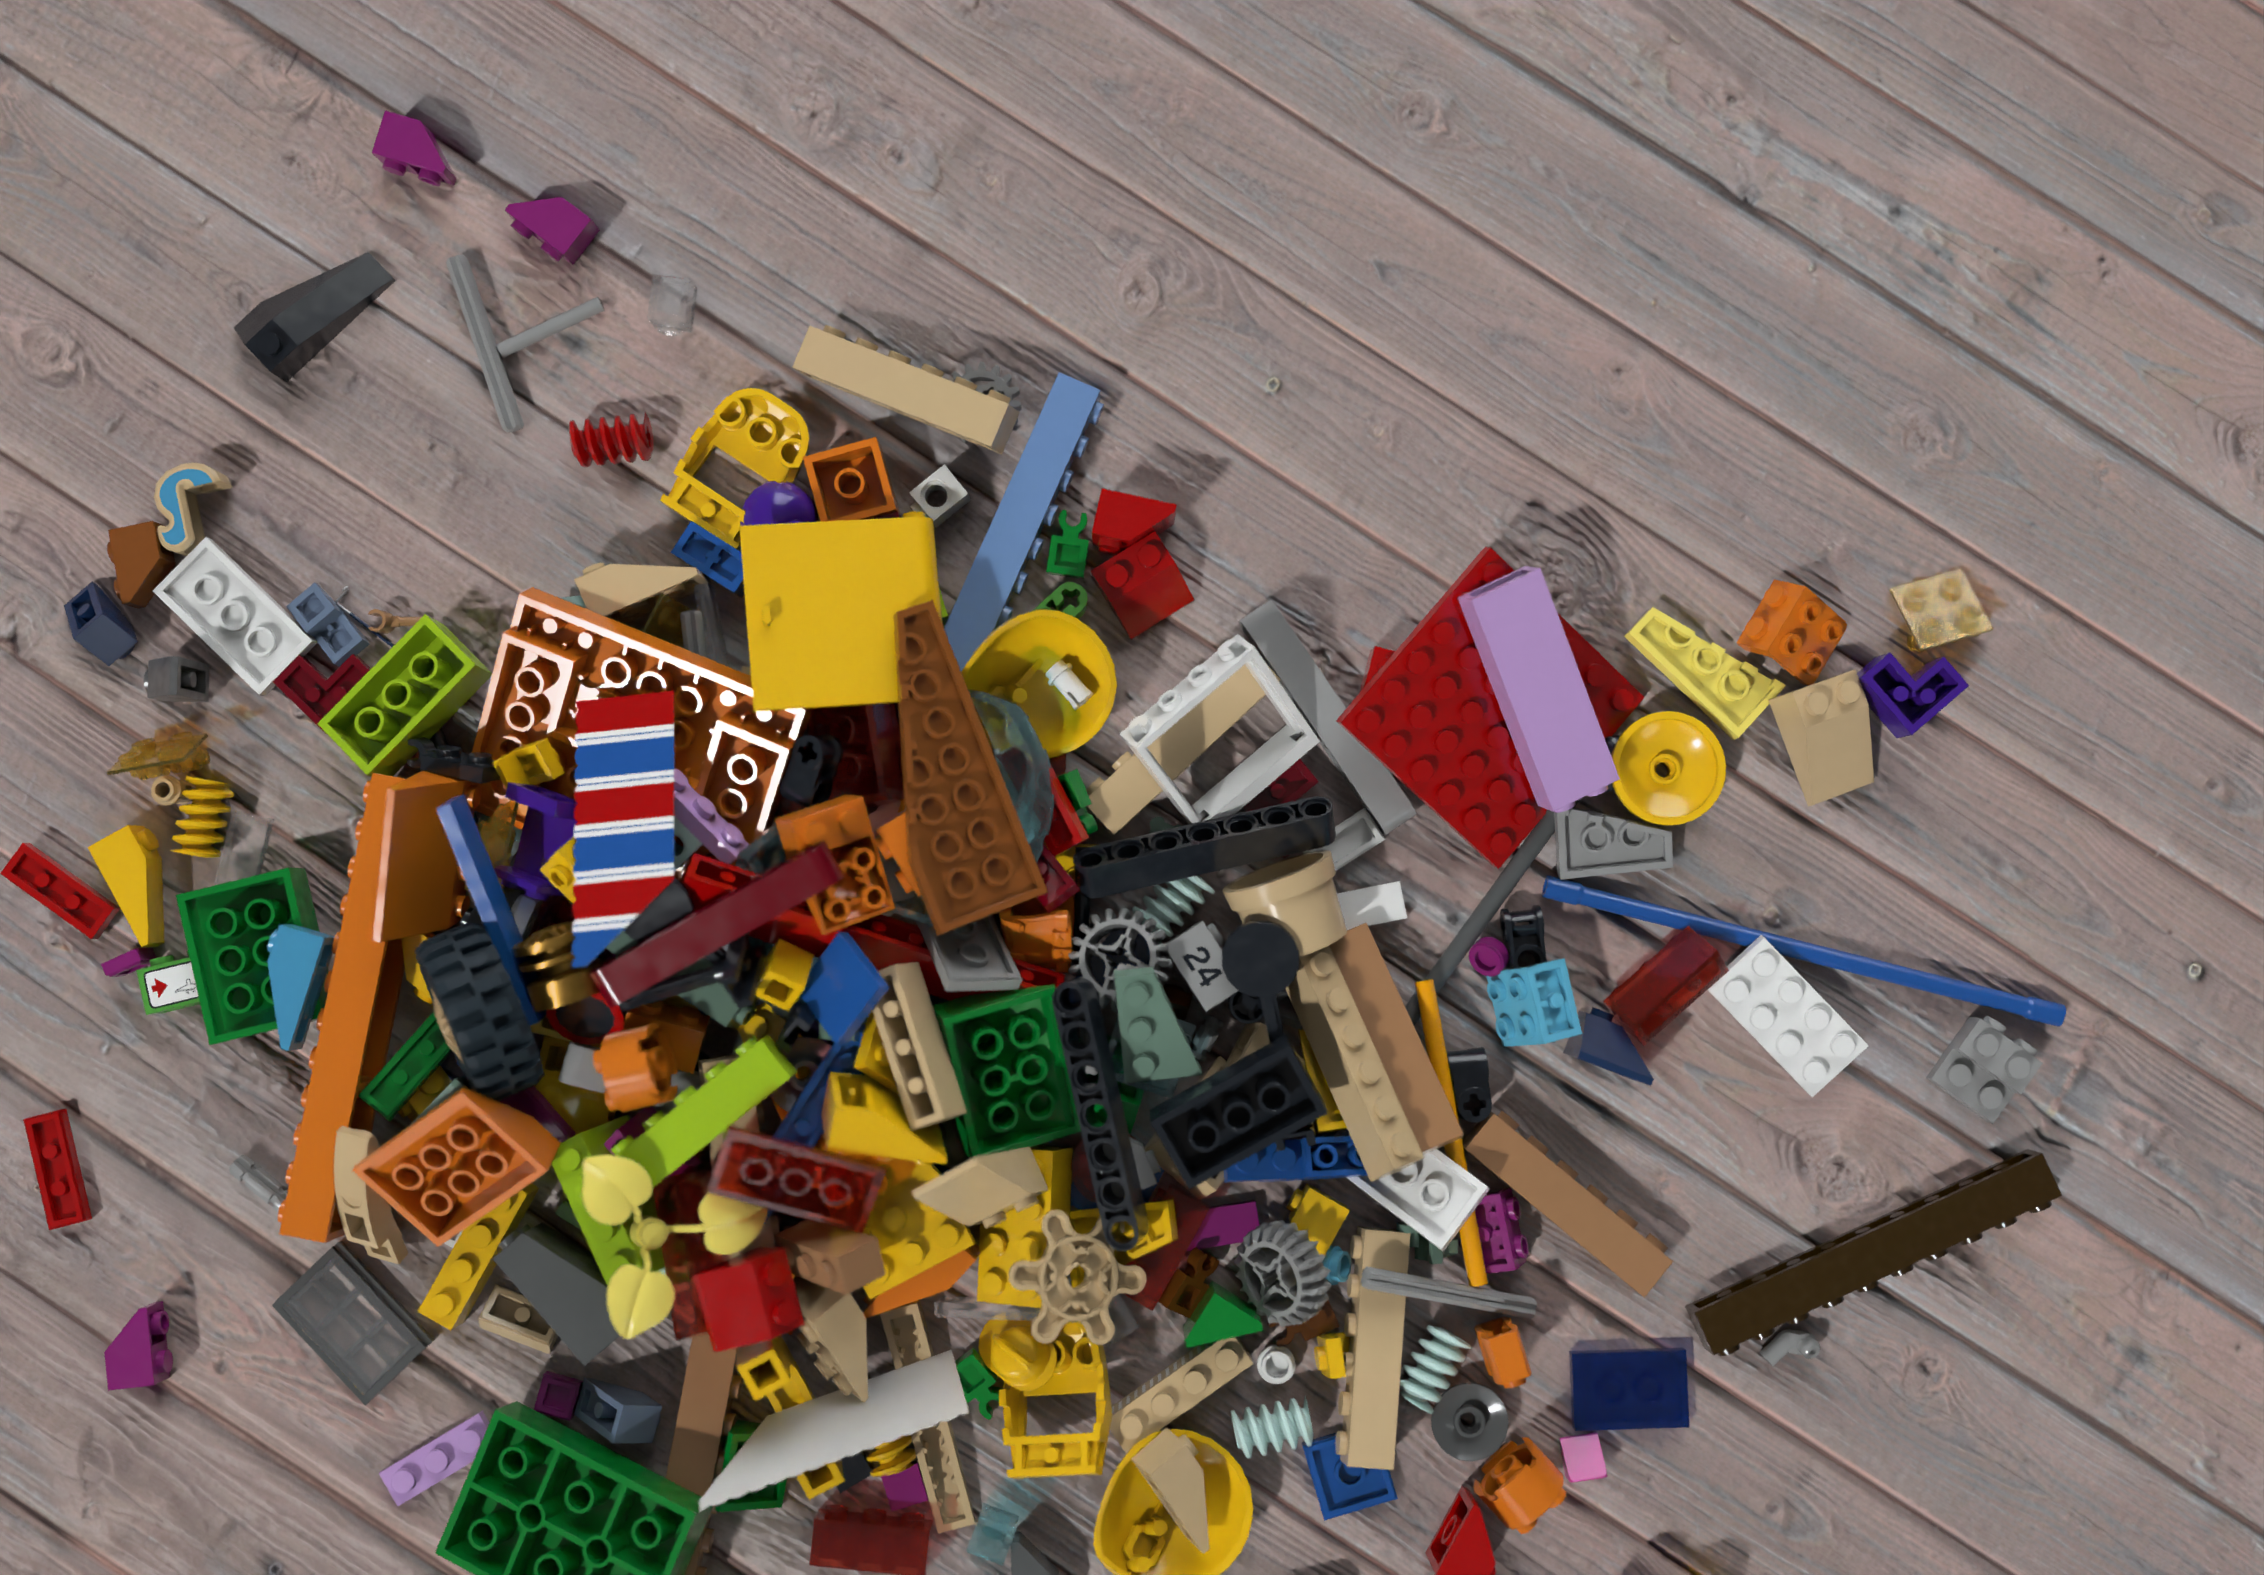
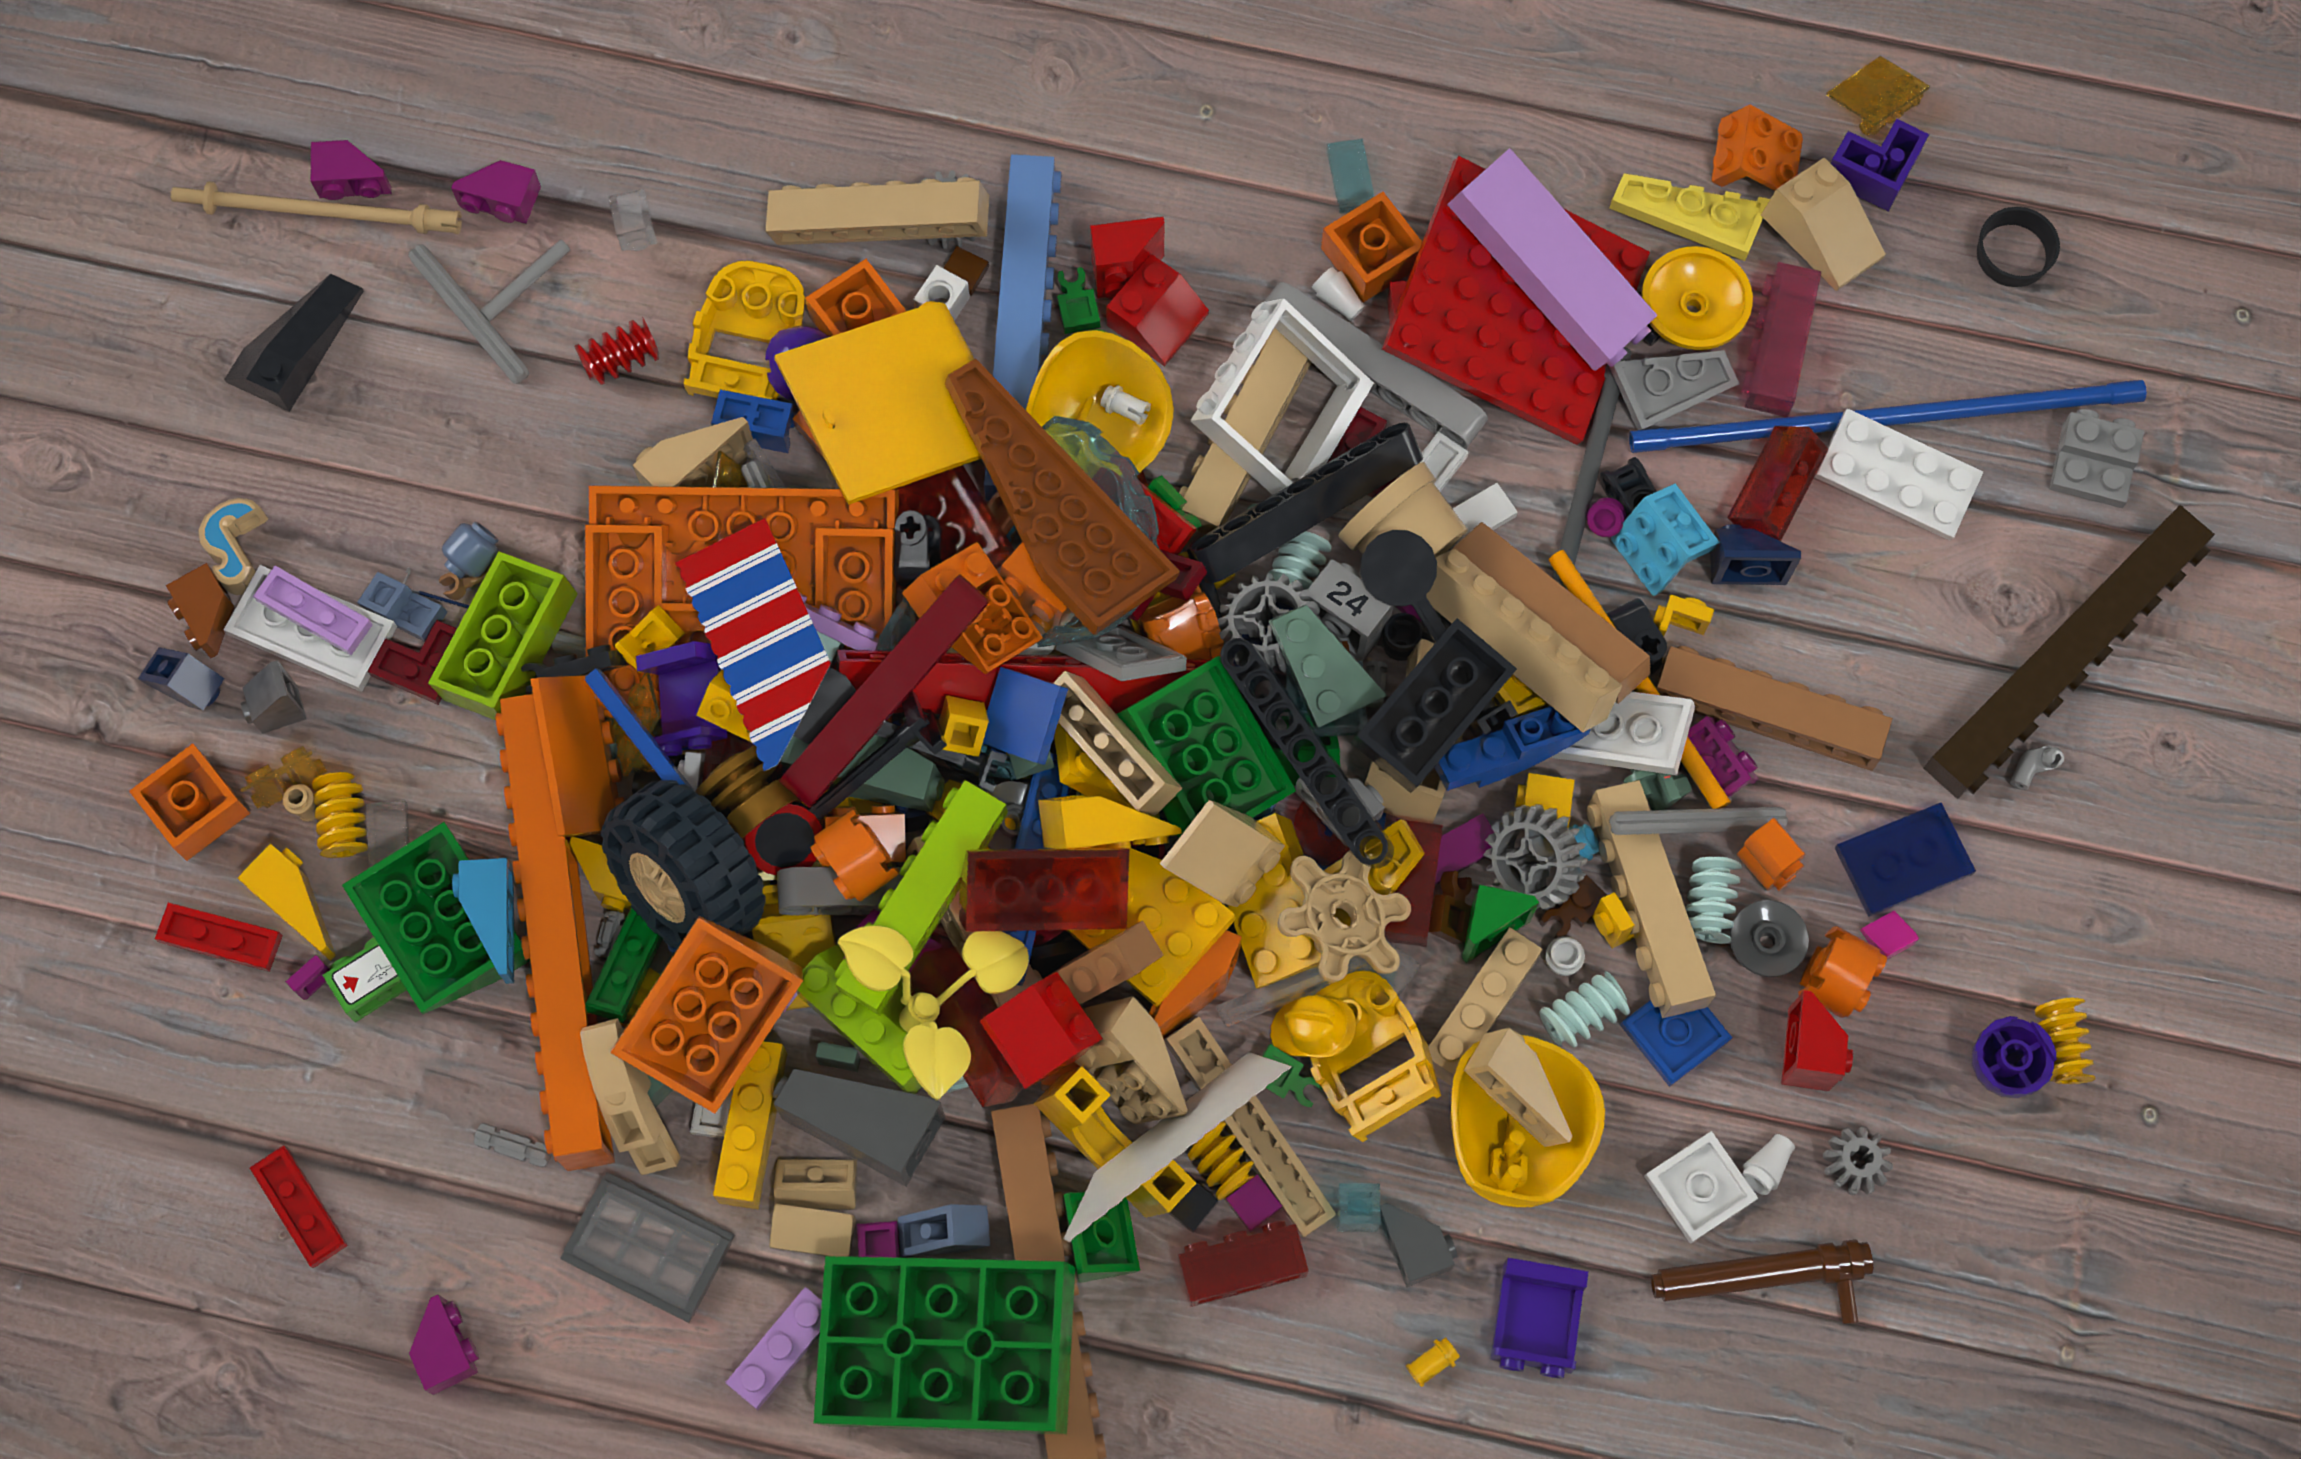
camera: 20 degrees left, 15 degrees down
none -> orange brick [129,743,250,861]
none -> tan bar [171,181,462,234]
none -> lavender plate [253,566,373,655]
none -> sand blue head [442,521,499,579]
none -> light grey piece [595,911,627,959]
none -> tan slope [769,1204,856,1257]
none -> reddish brown tile [943,246,989,296]
none -> white cone [1312,267,1366,321]
none -> orange brick [1321,192,1422,303]
none -> clear light blue tile [1327,139,1375,214]
none -> yellow bracket [1653,595,1714,636]
none -> clear pink brick [1741,262,1822,417]
none -> black tyre [1977,207,2060,287]

